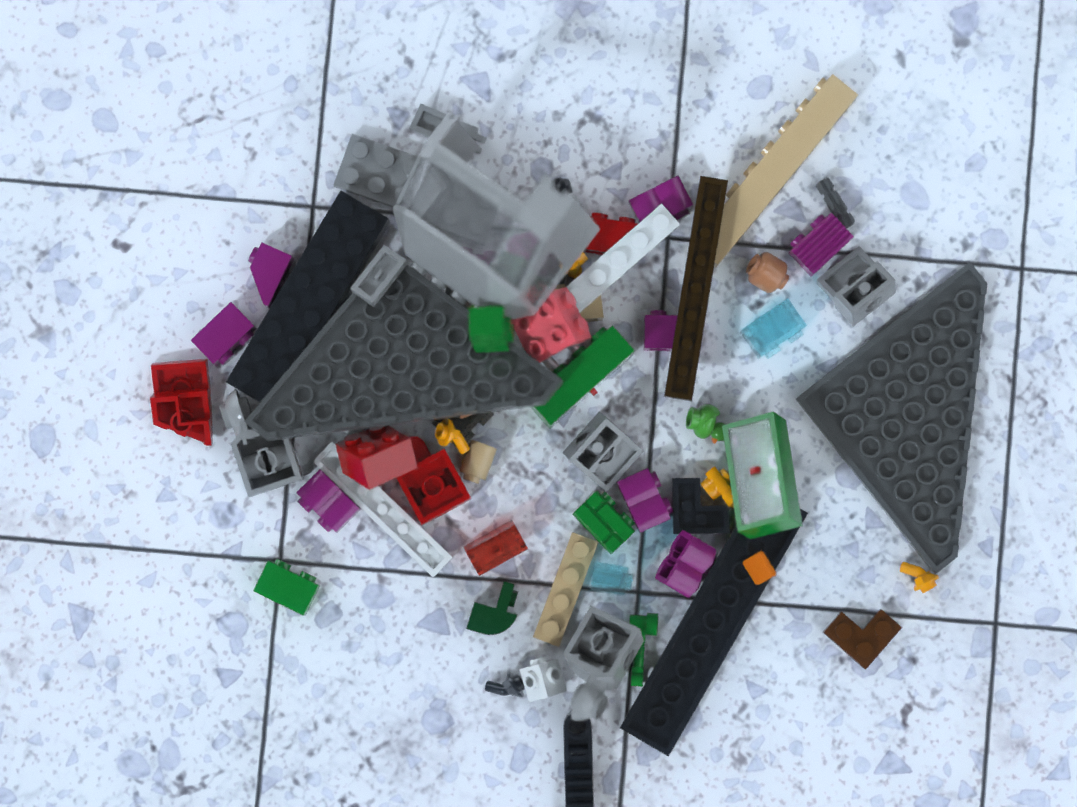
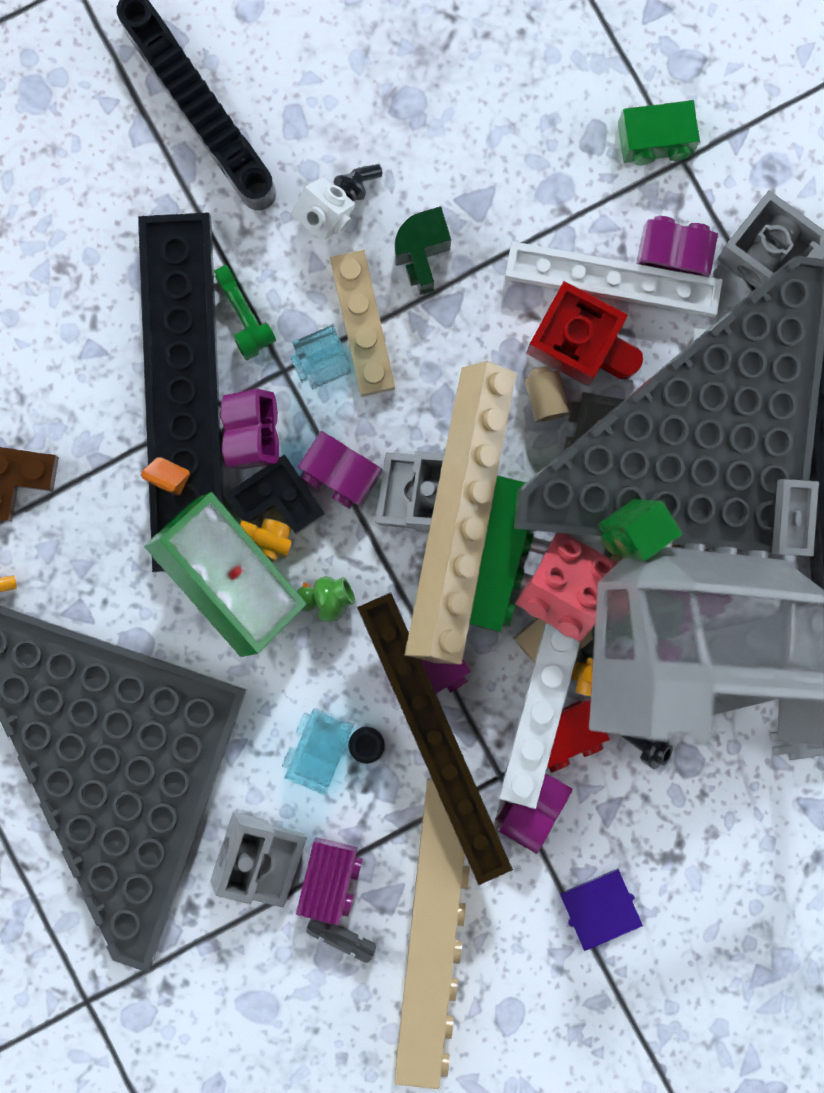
camera: 150 degrees right, 0 degrees up
red brick [335,425,417,490] -> none
light orange plate [435,418,470,454] -> none
clear red hinge [463,520,528,576] -> none
light grey brick [564,606,644,721] -> none
green brick [572,491,635,555] -> none
nougat head [746,252,789,293] -> none
none -> black plate [348,727,385,764]
none -> tan brick [405,361,517,664]
none -> dark purple piece [560,868,643,951]

